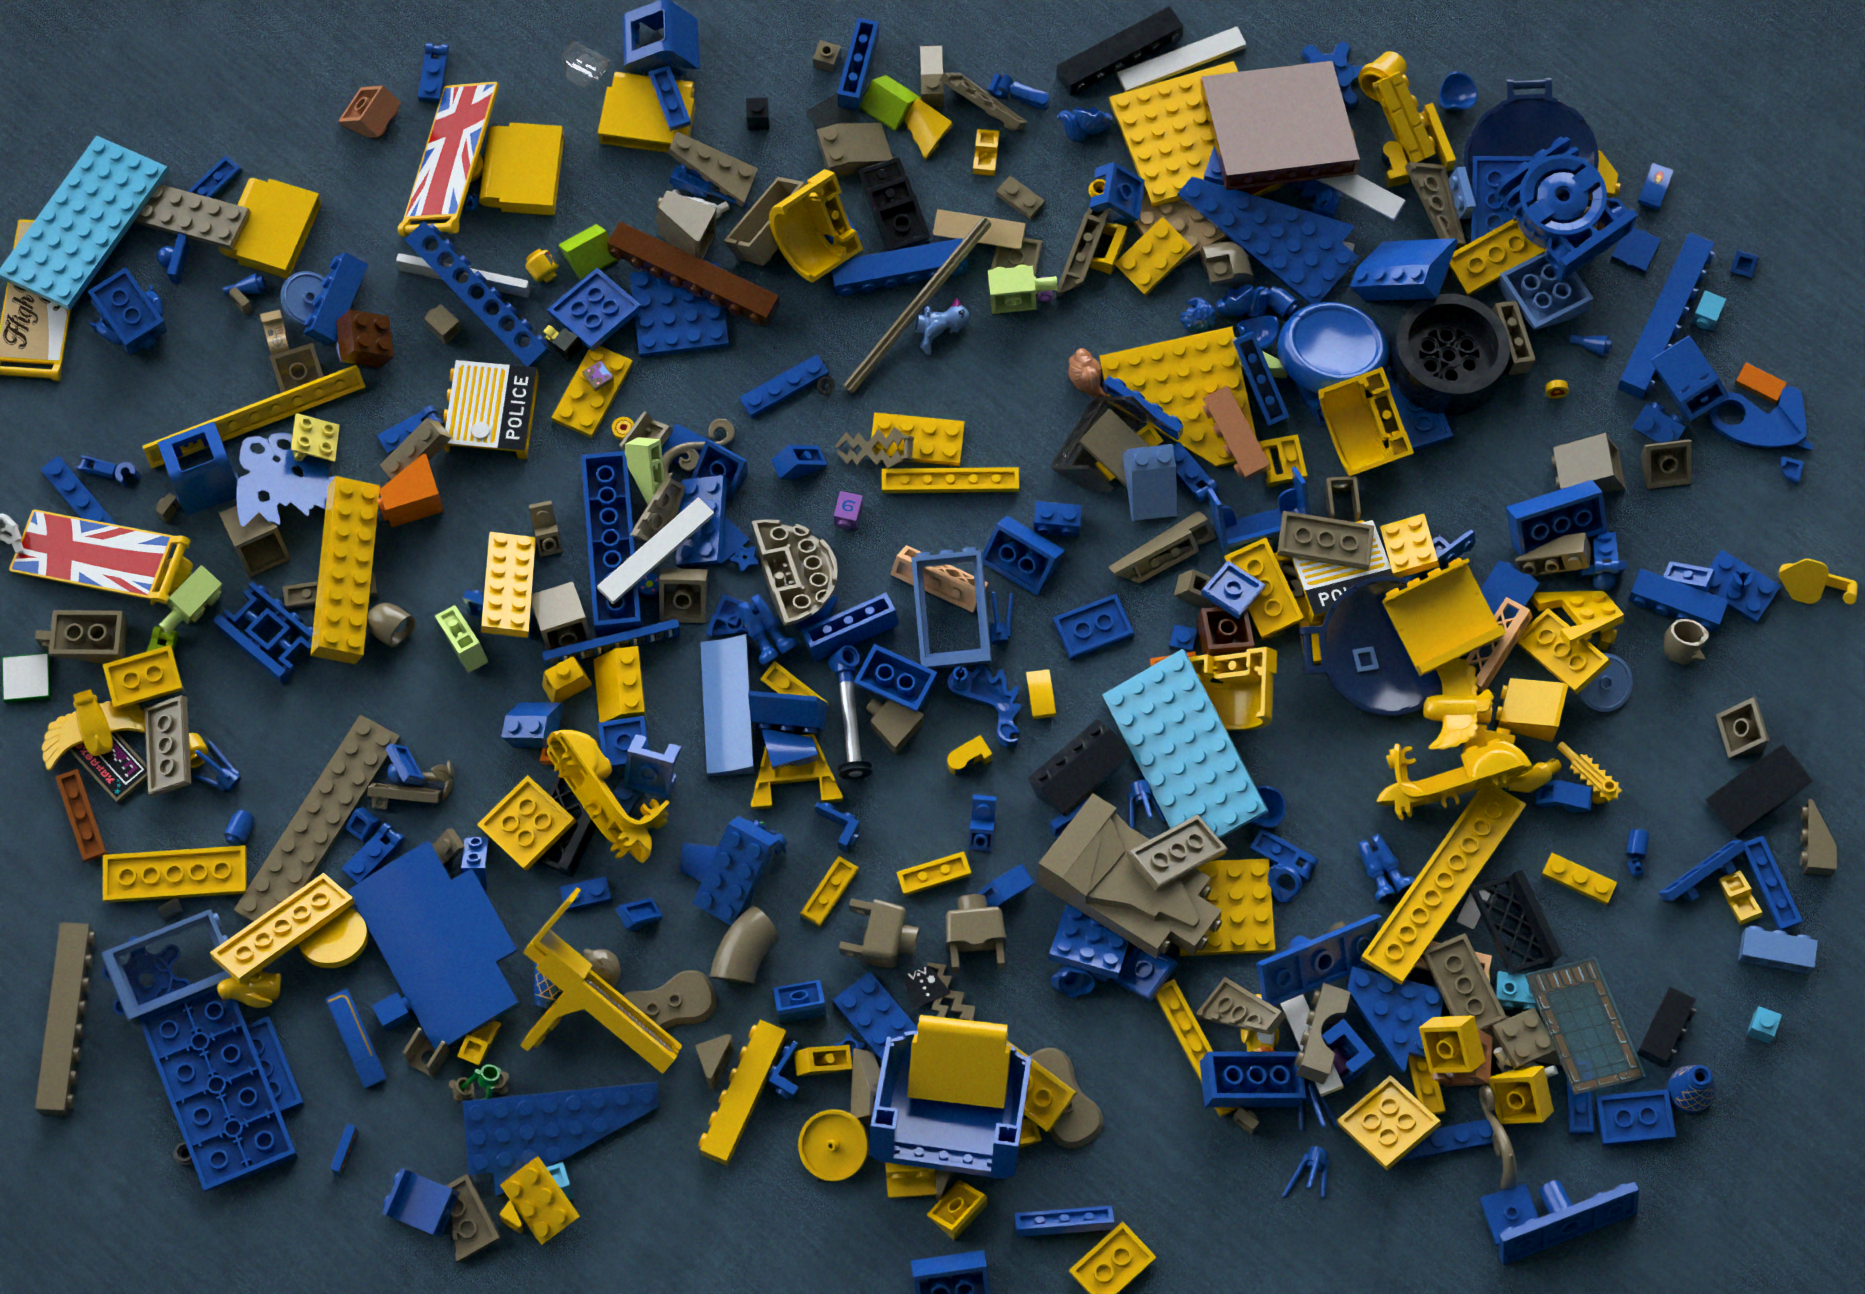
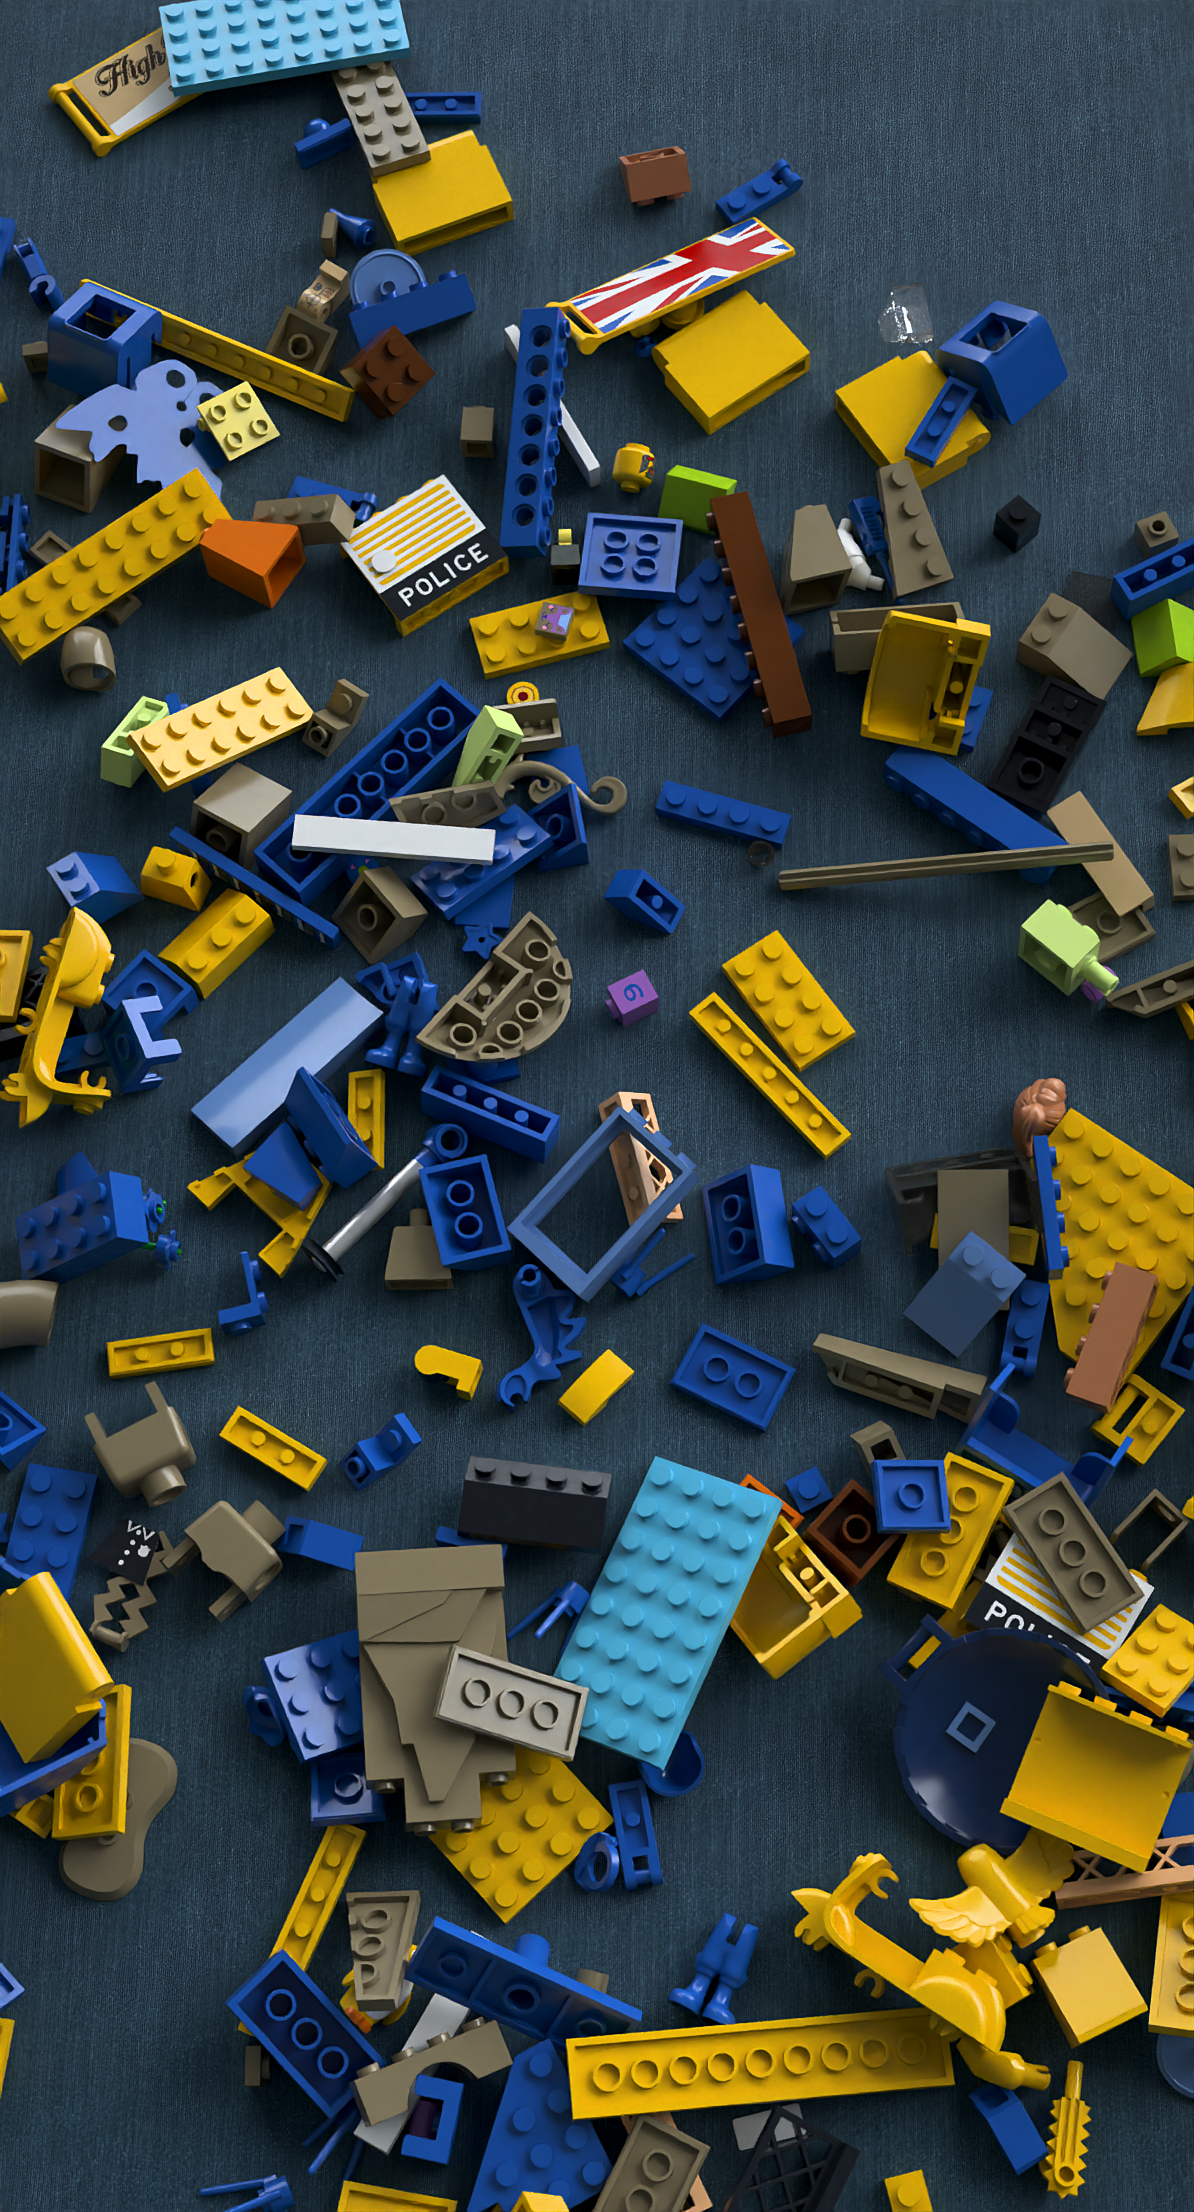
camera: 55 degrees right, 0 degrees up
blue torso [88,267,167,356] -> none
dark tan piece [835,427,914,469] -> none
medium blue animal [915,298,970,355] -> none

